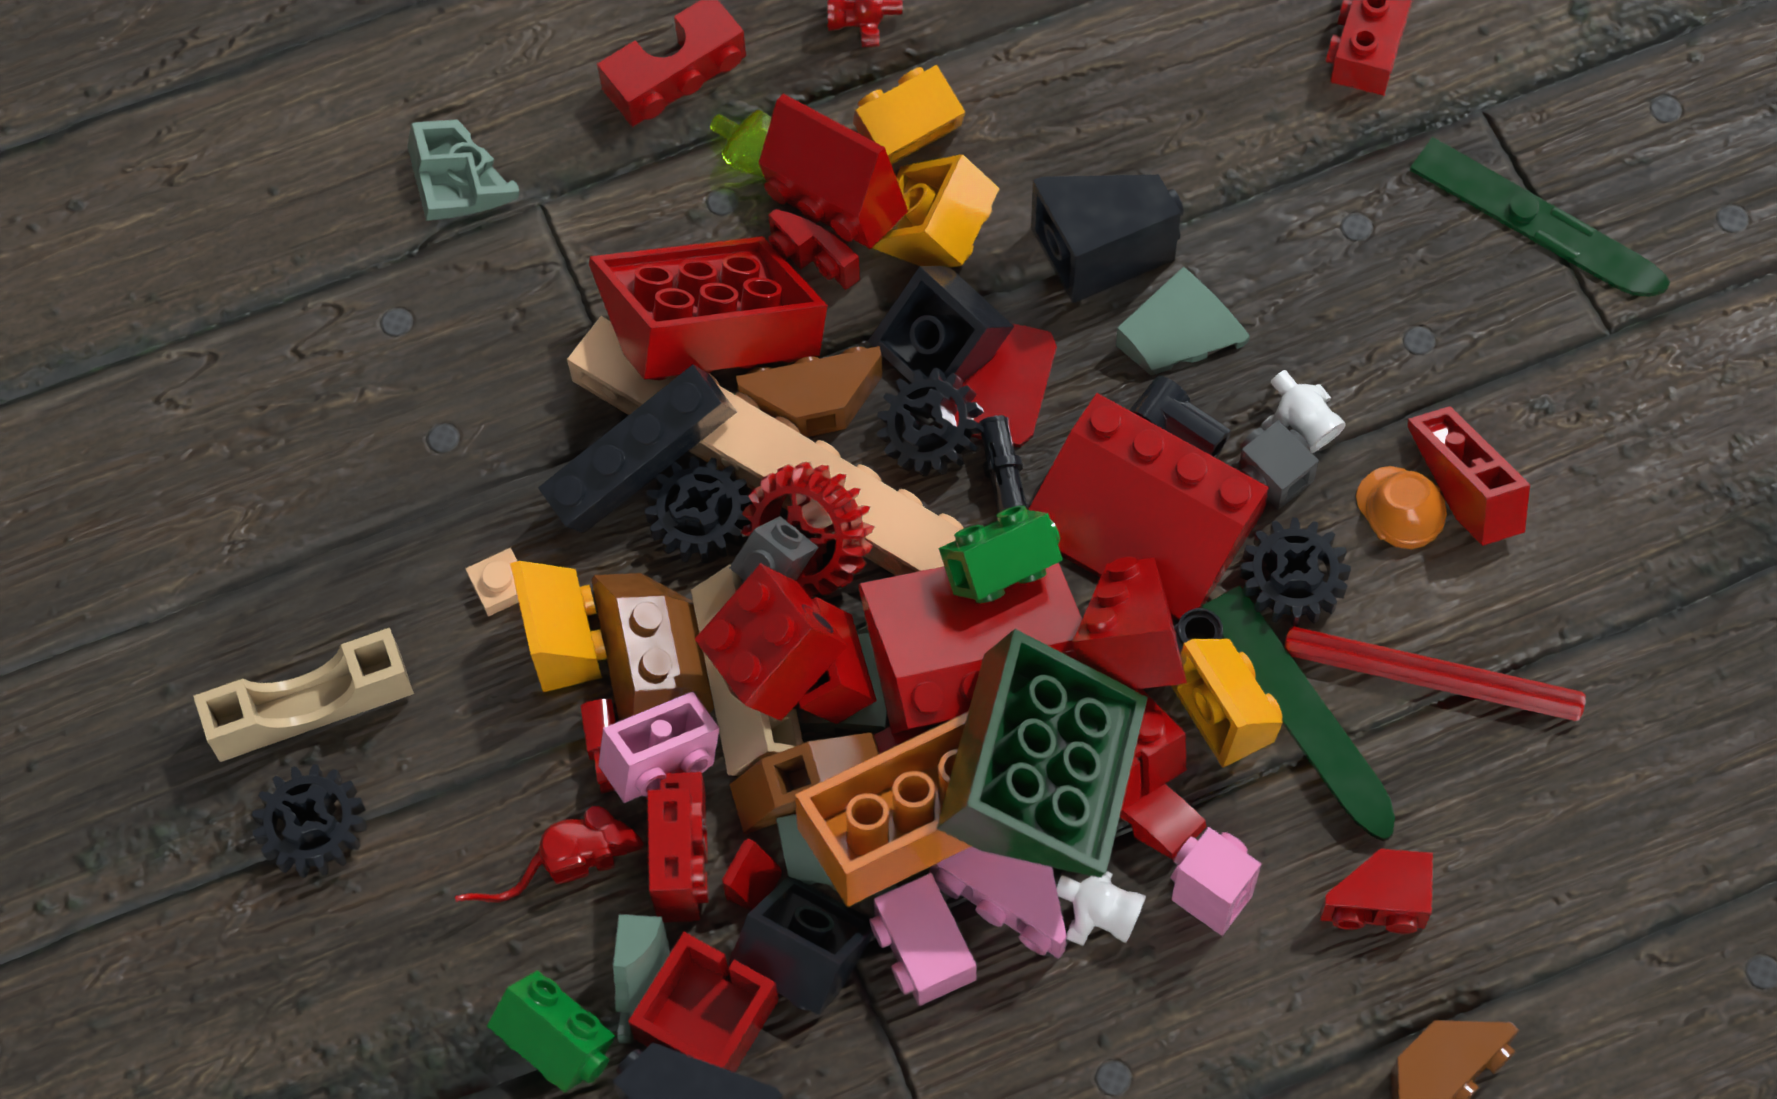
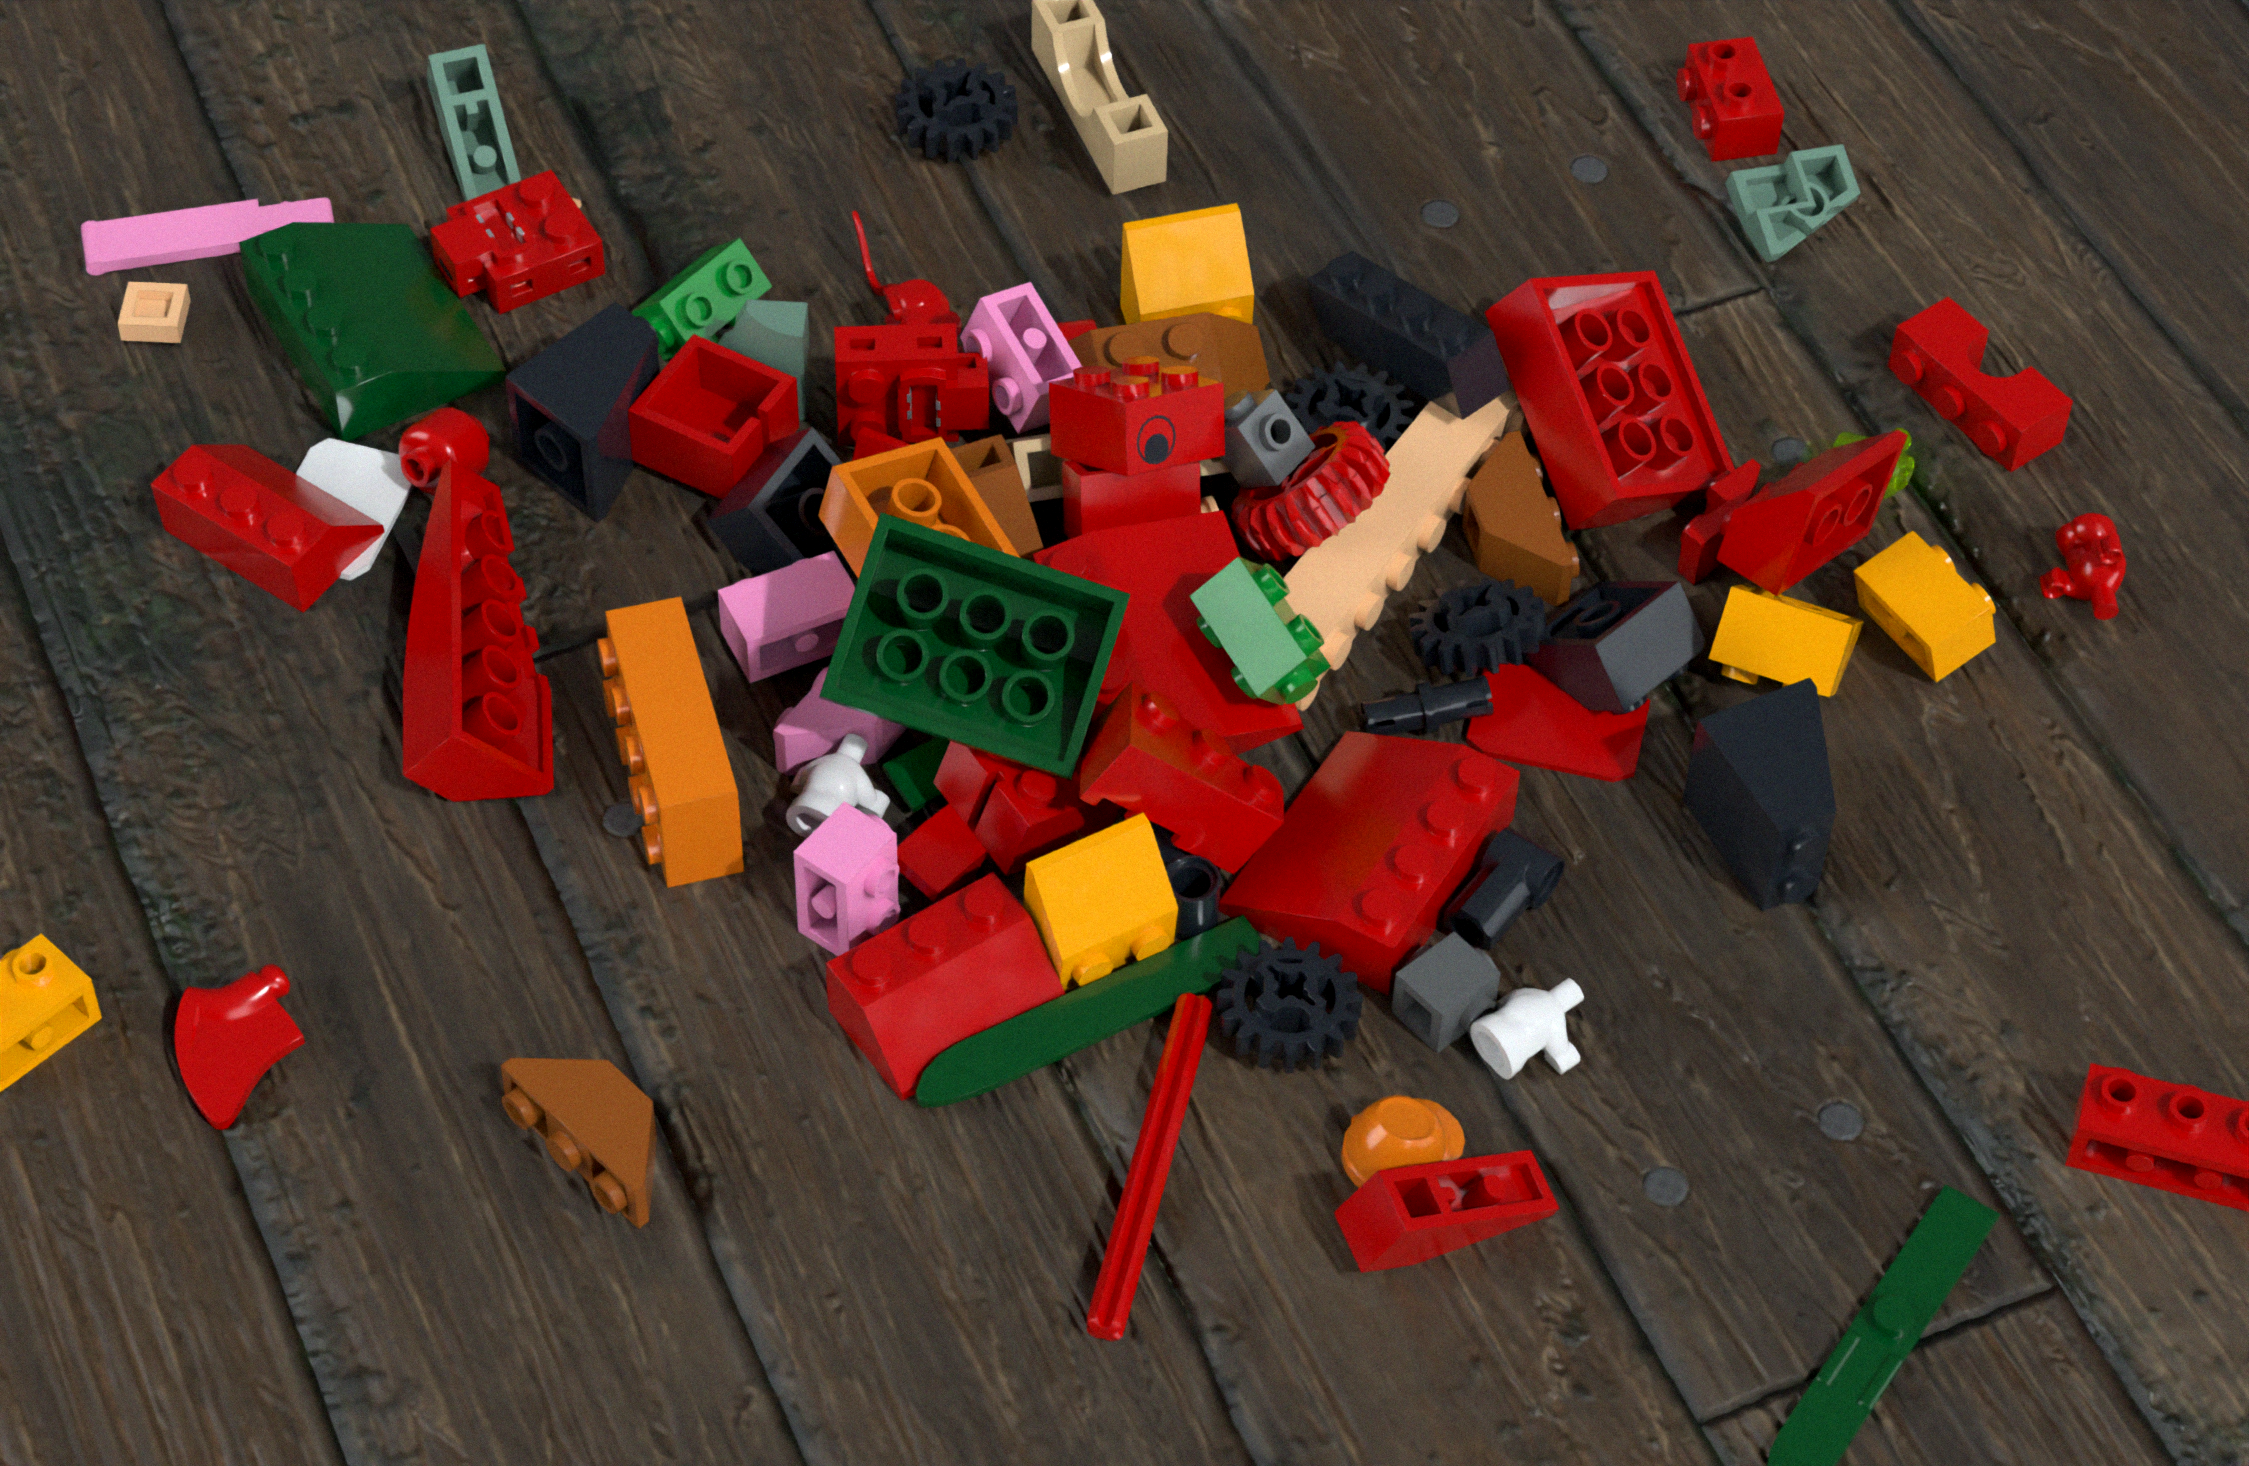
camera: 85 degrees right, 15 degrees down
light nougat plate [465,547,519,617] -> none
sand green slope [1116,267,1250,375] -> none
red slope [1320,849,1433,934] -> none
none -> orange brick [597,596,744,888]
none -> red slope [826,872,1066,1101]
none -> red brick [1677,36,1785,162]

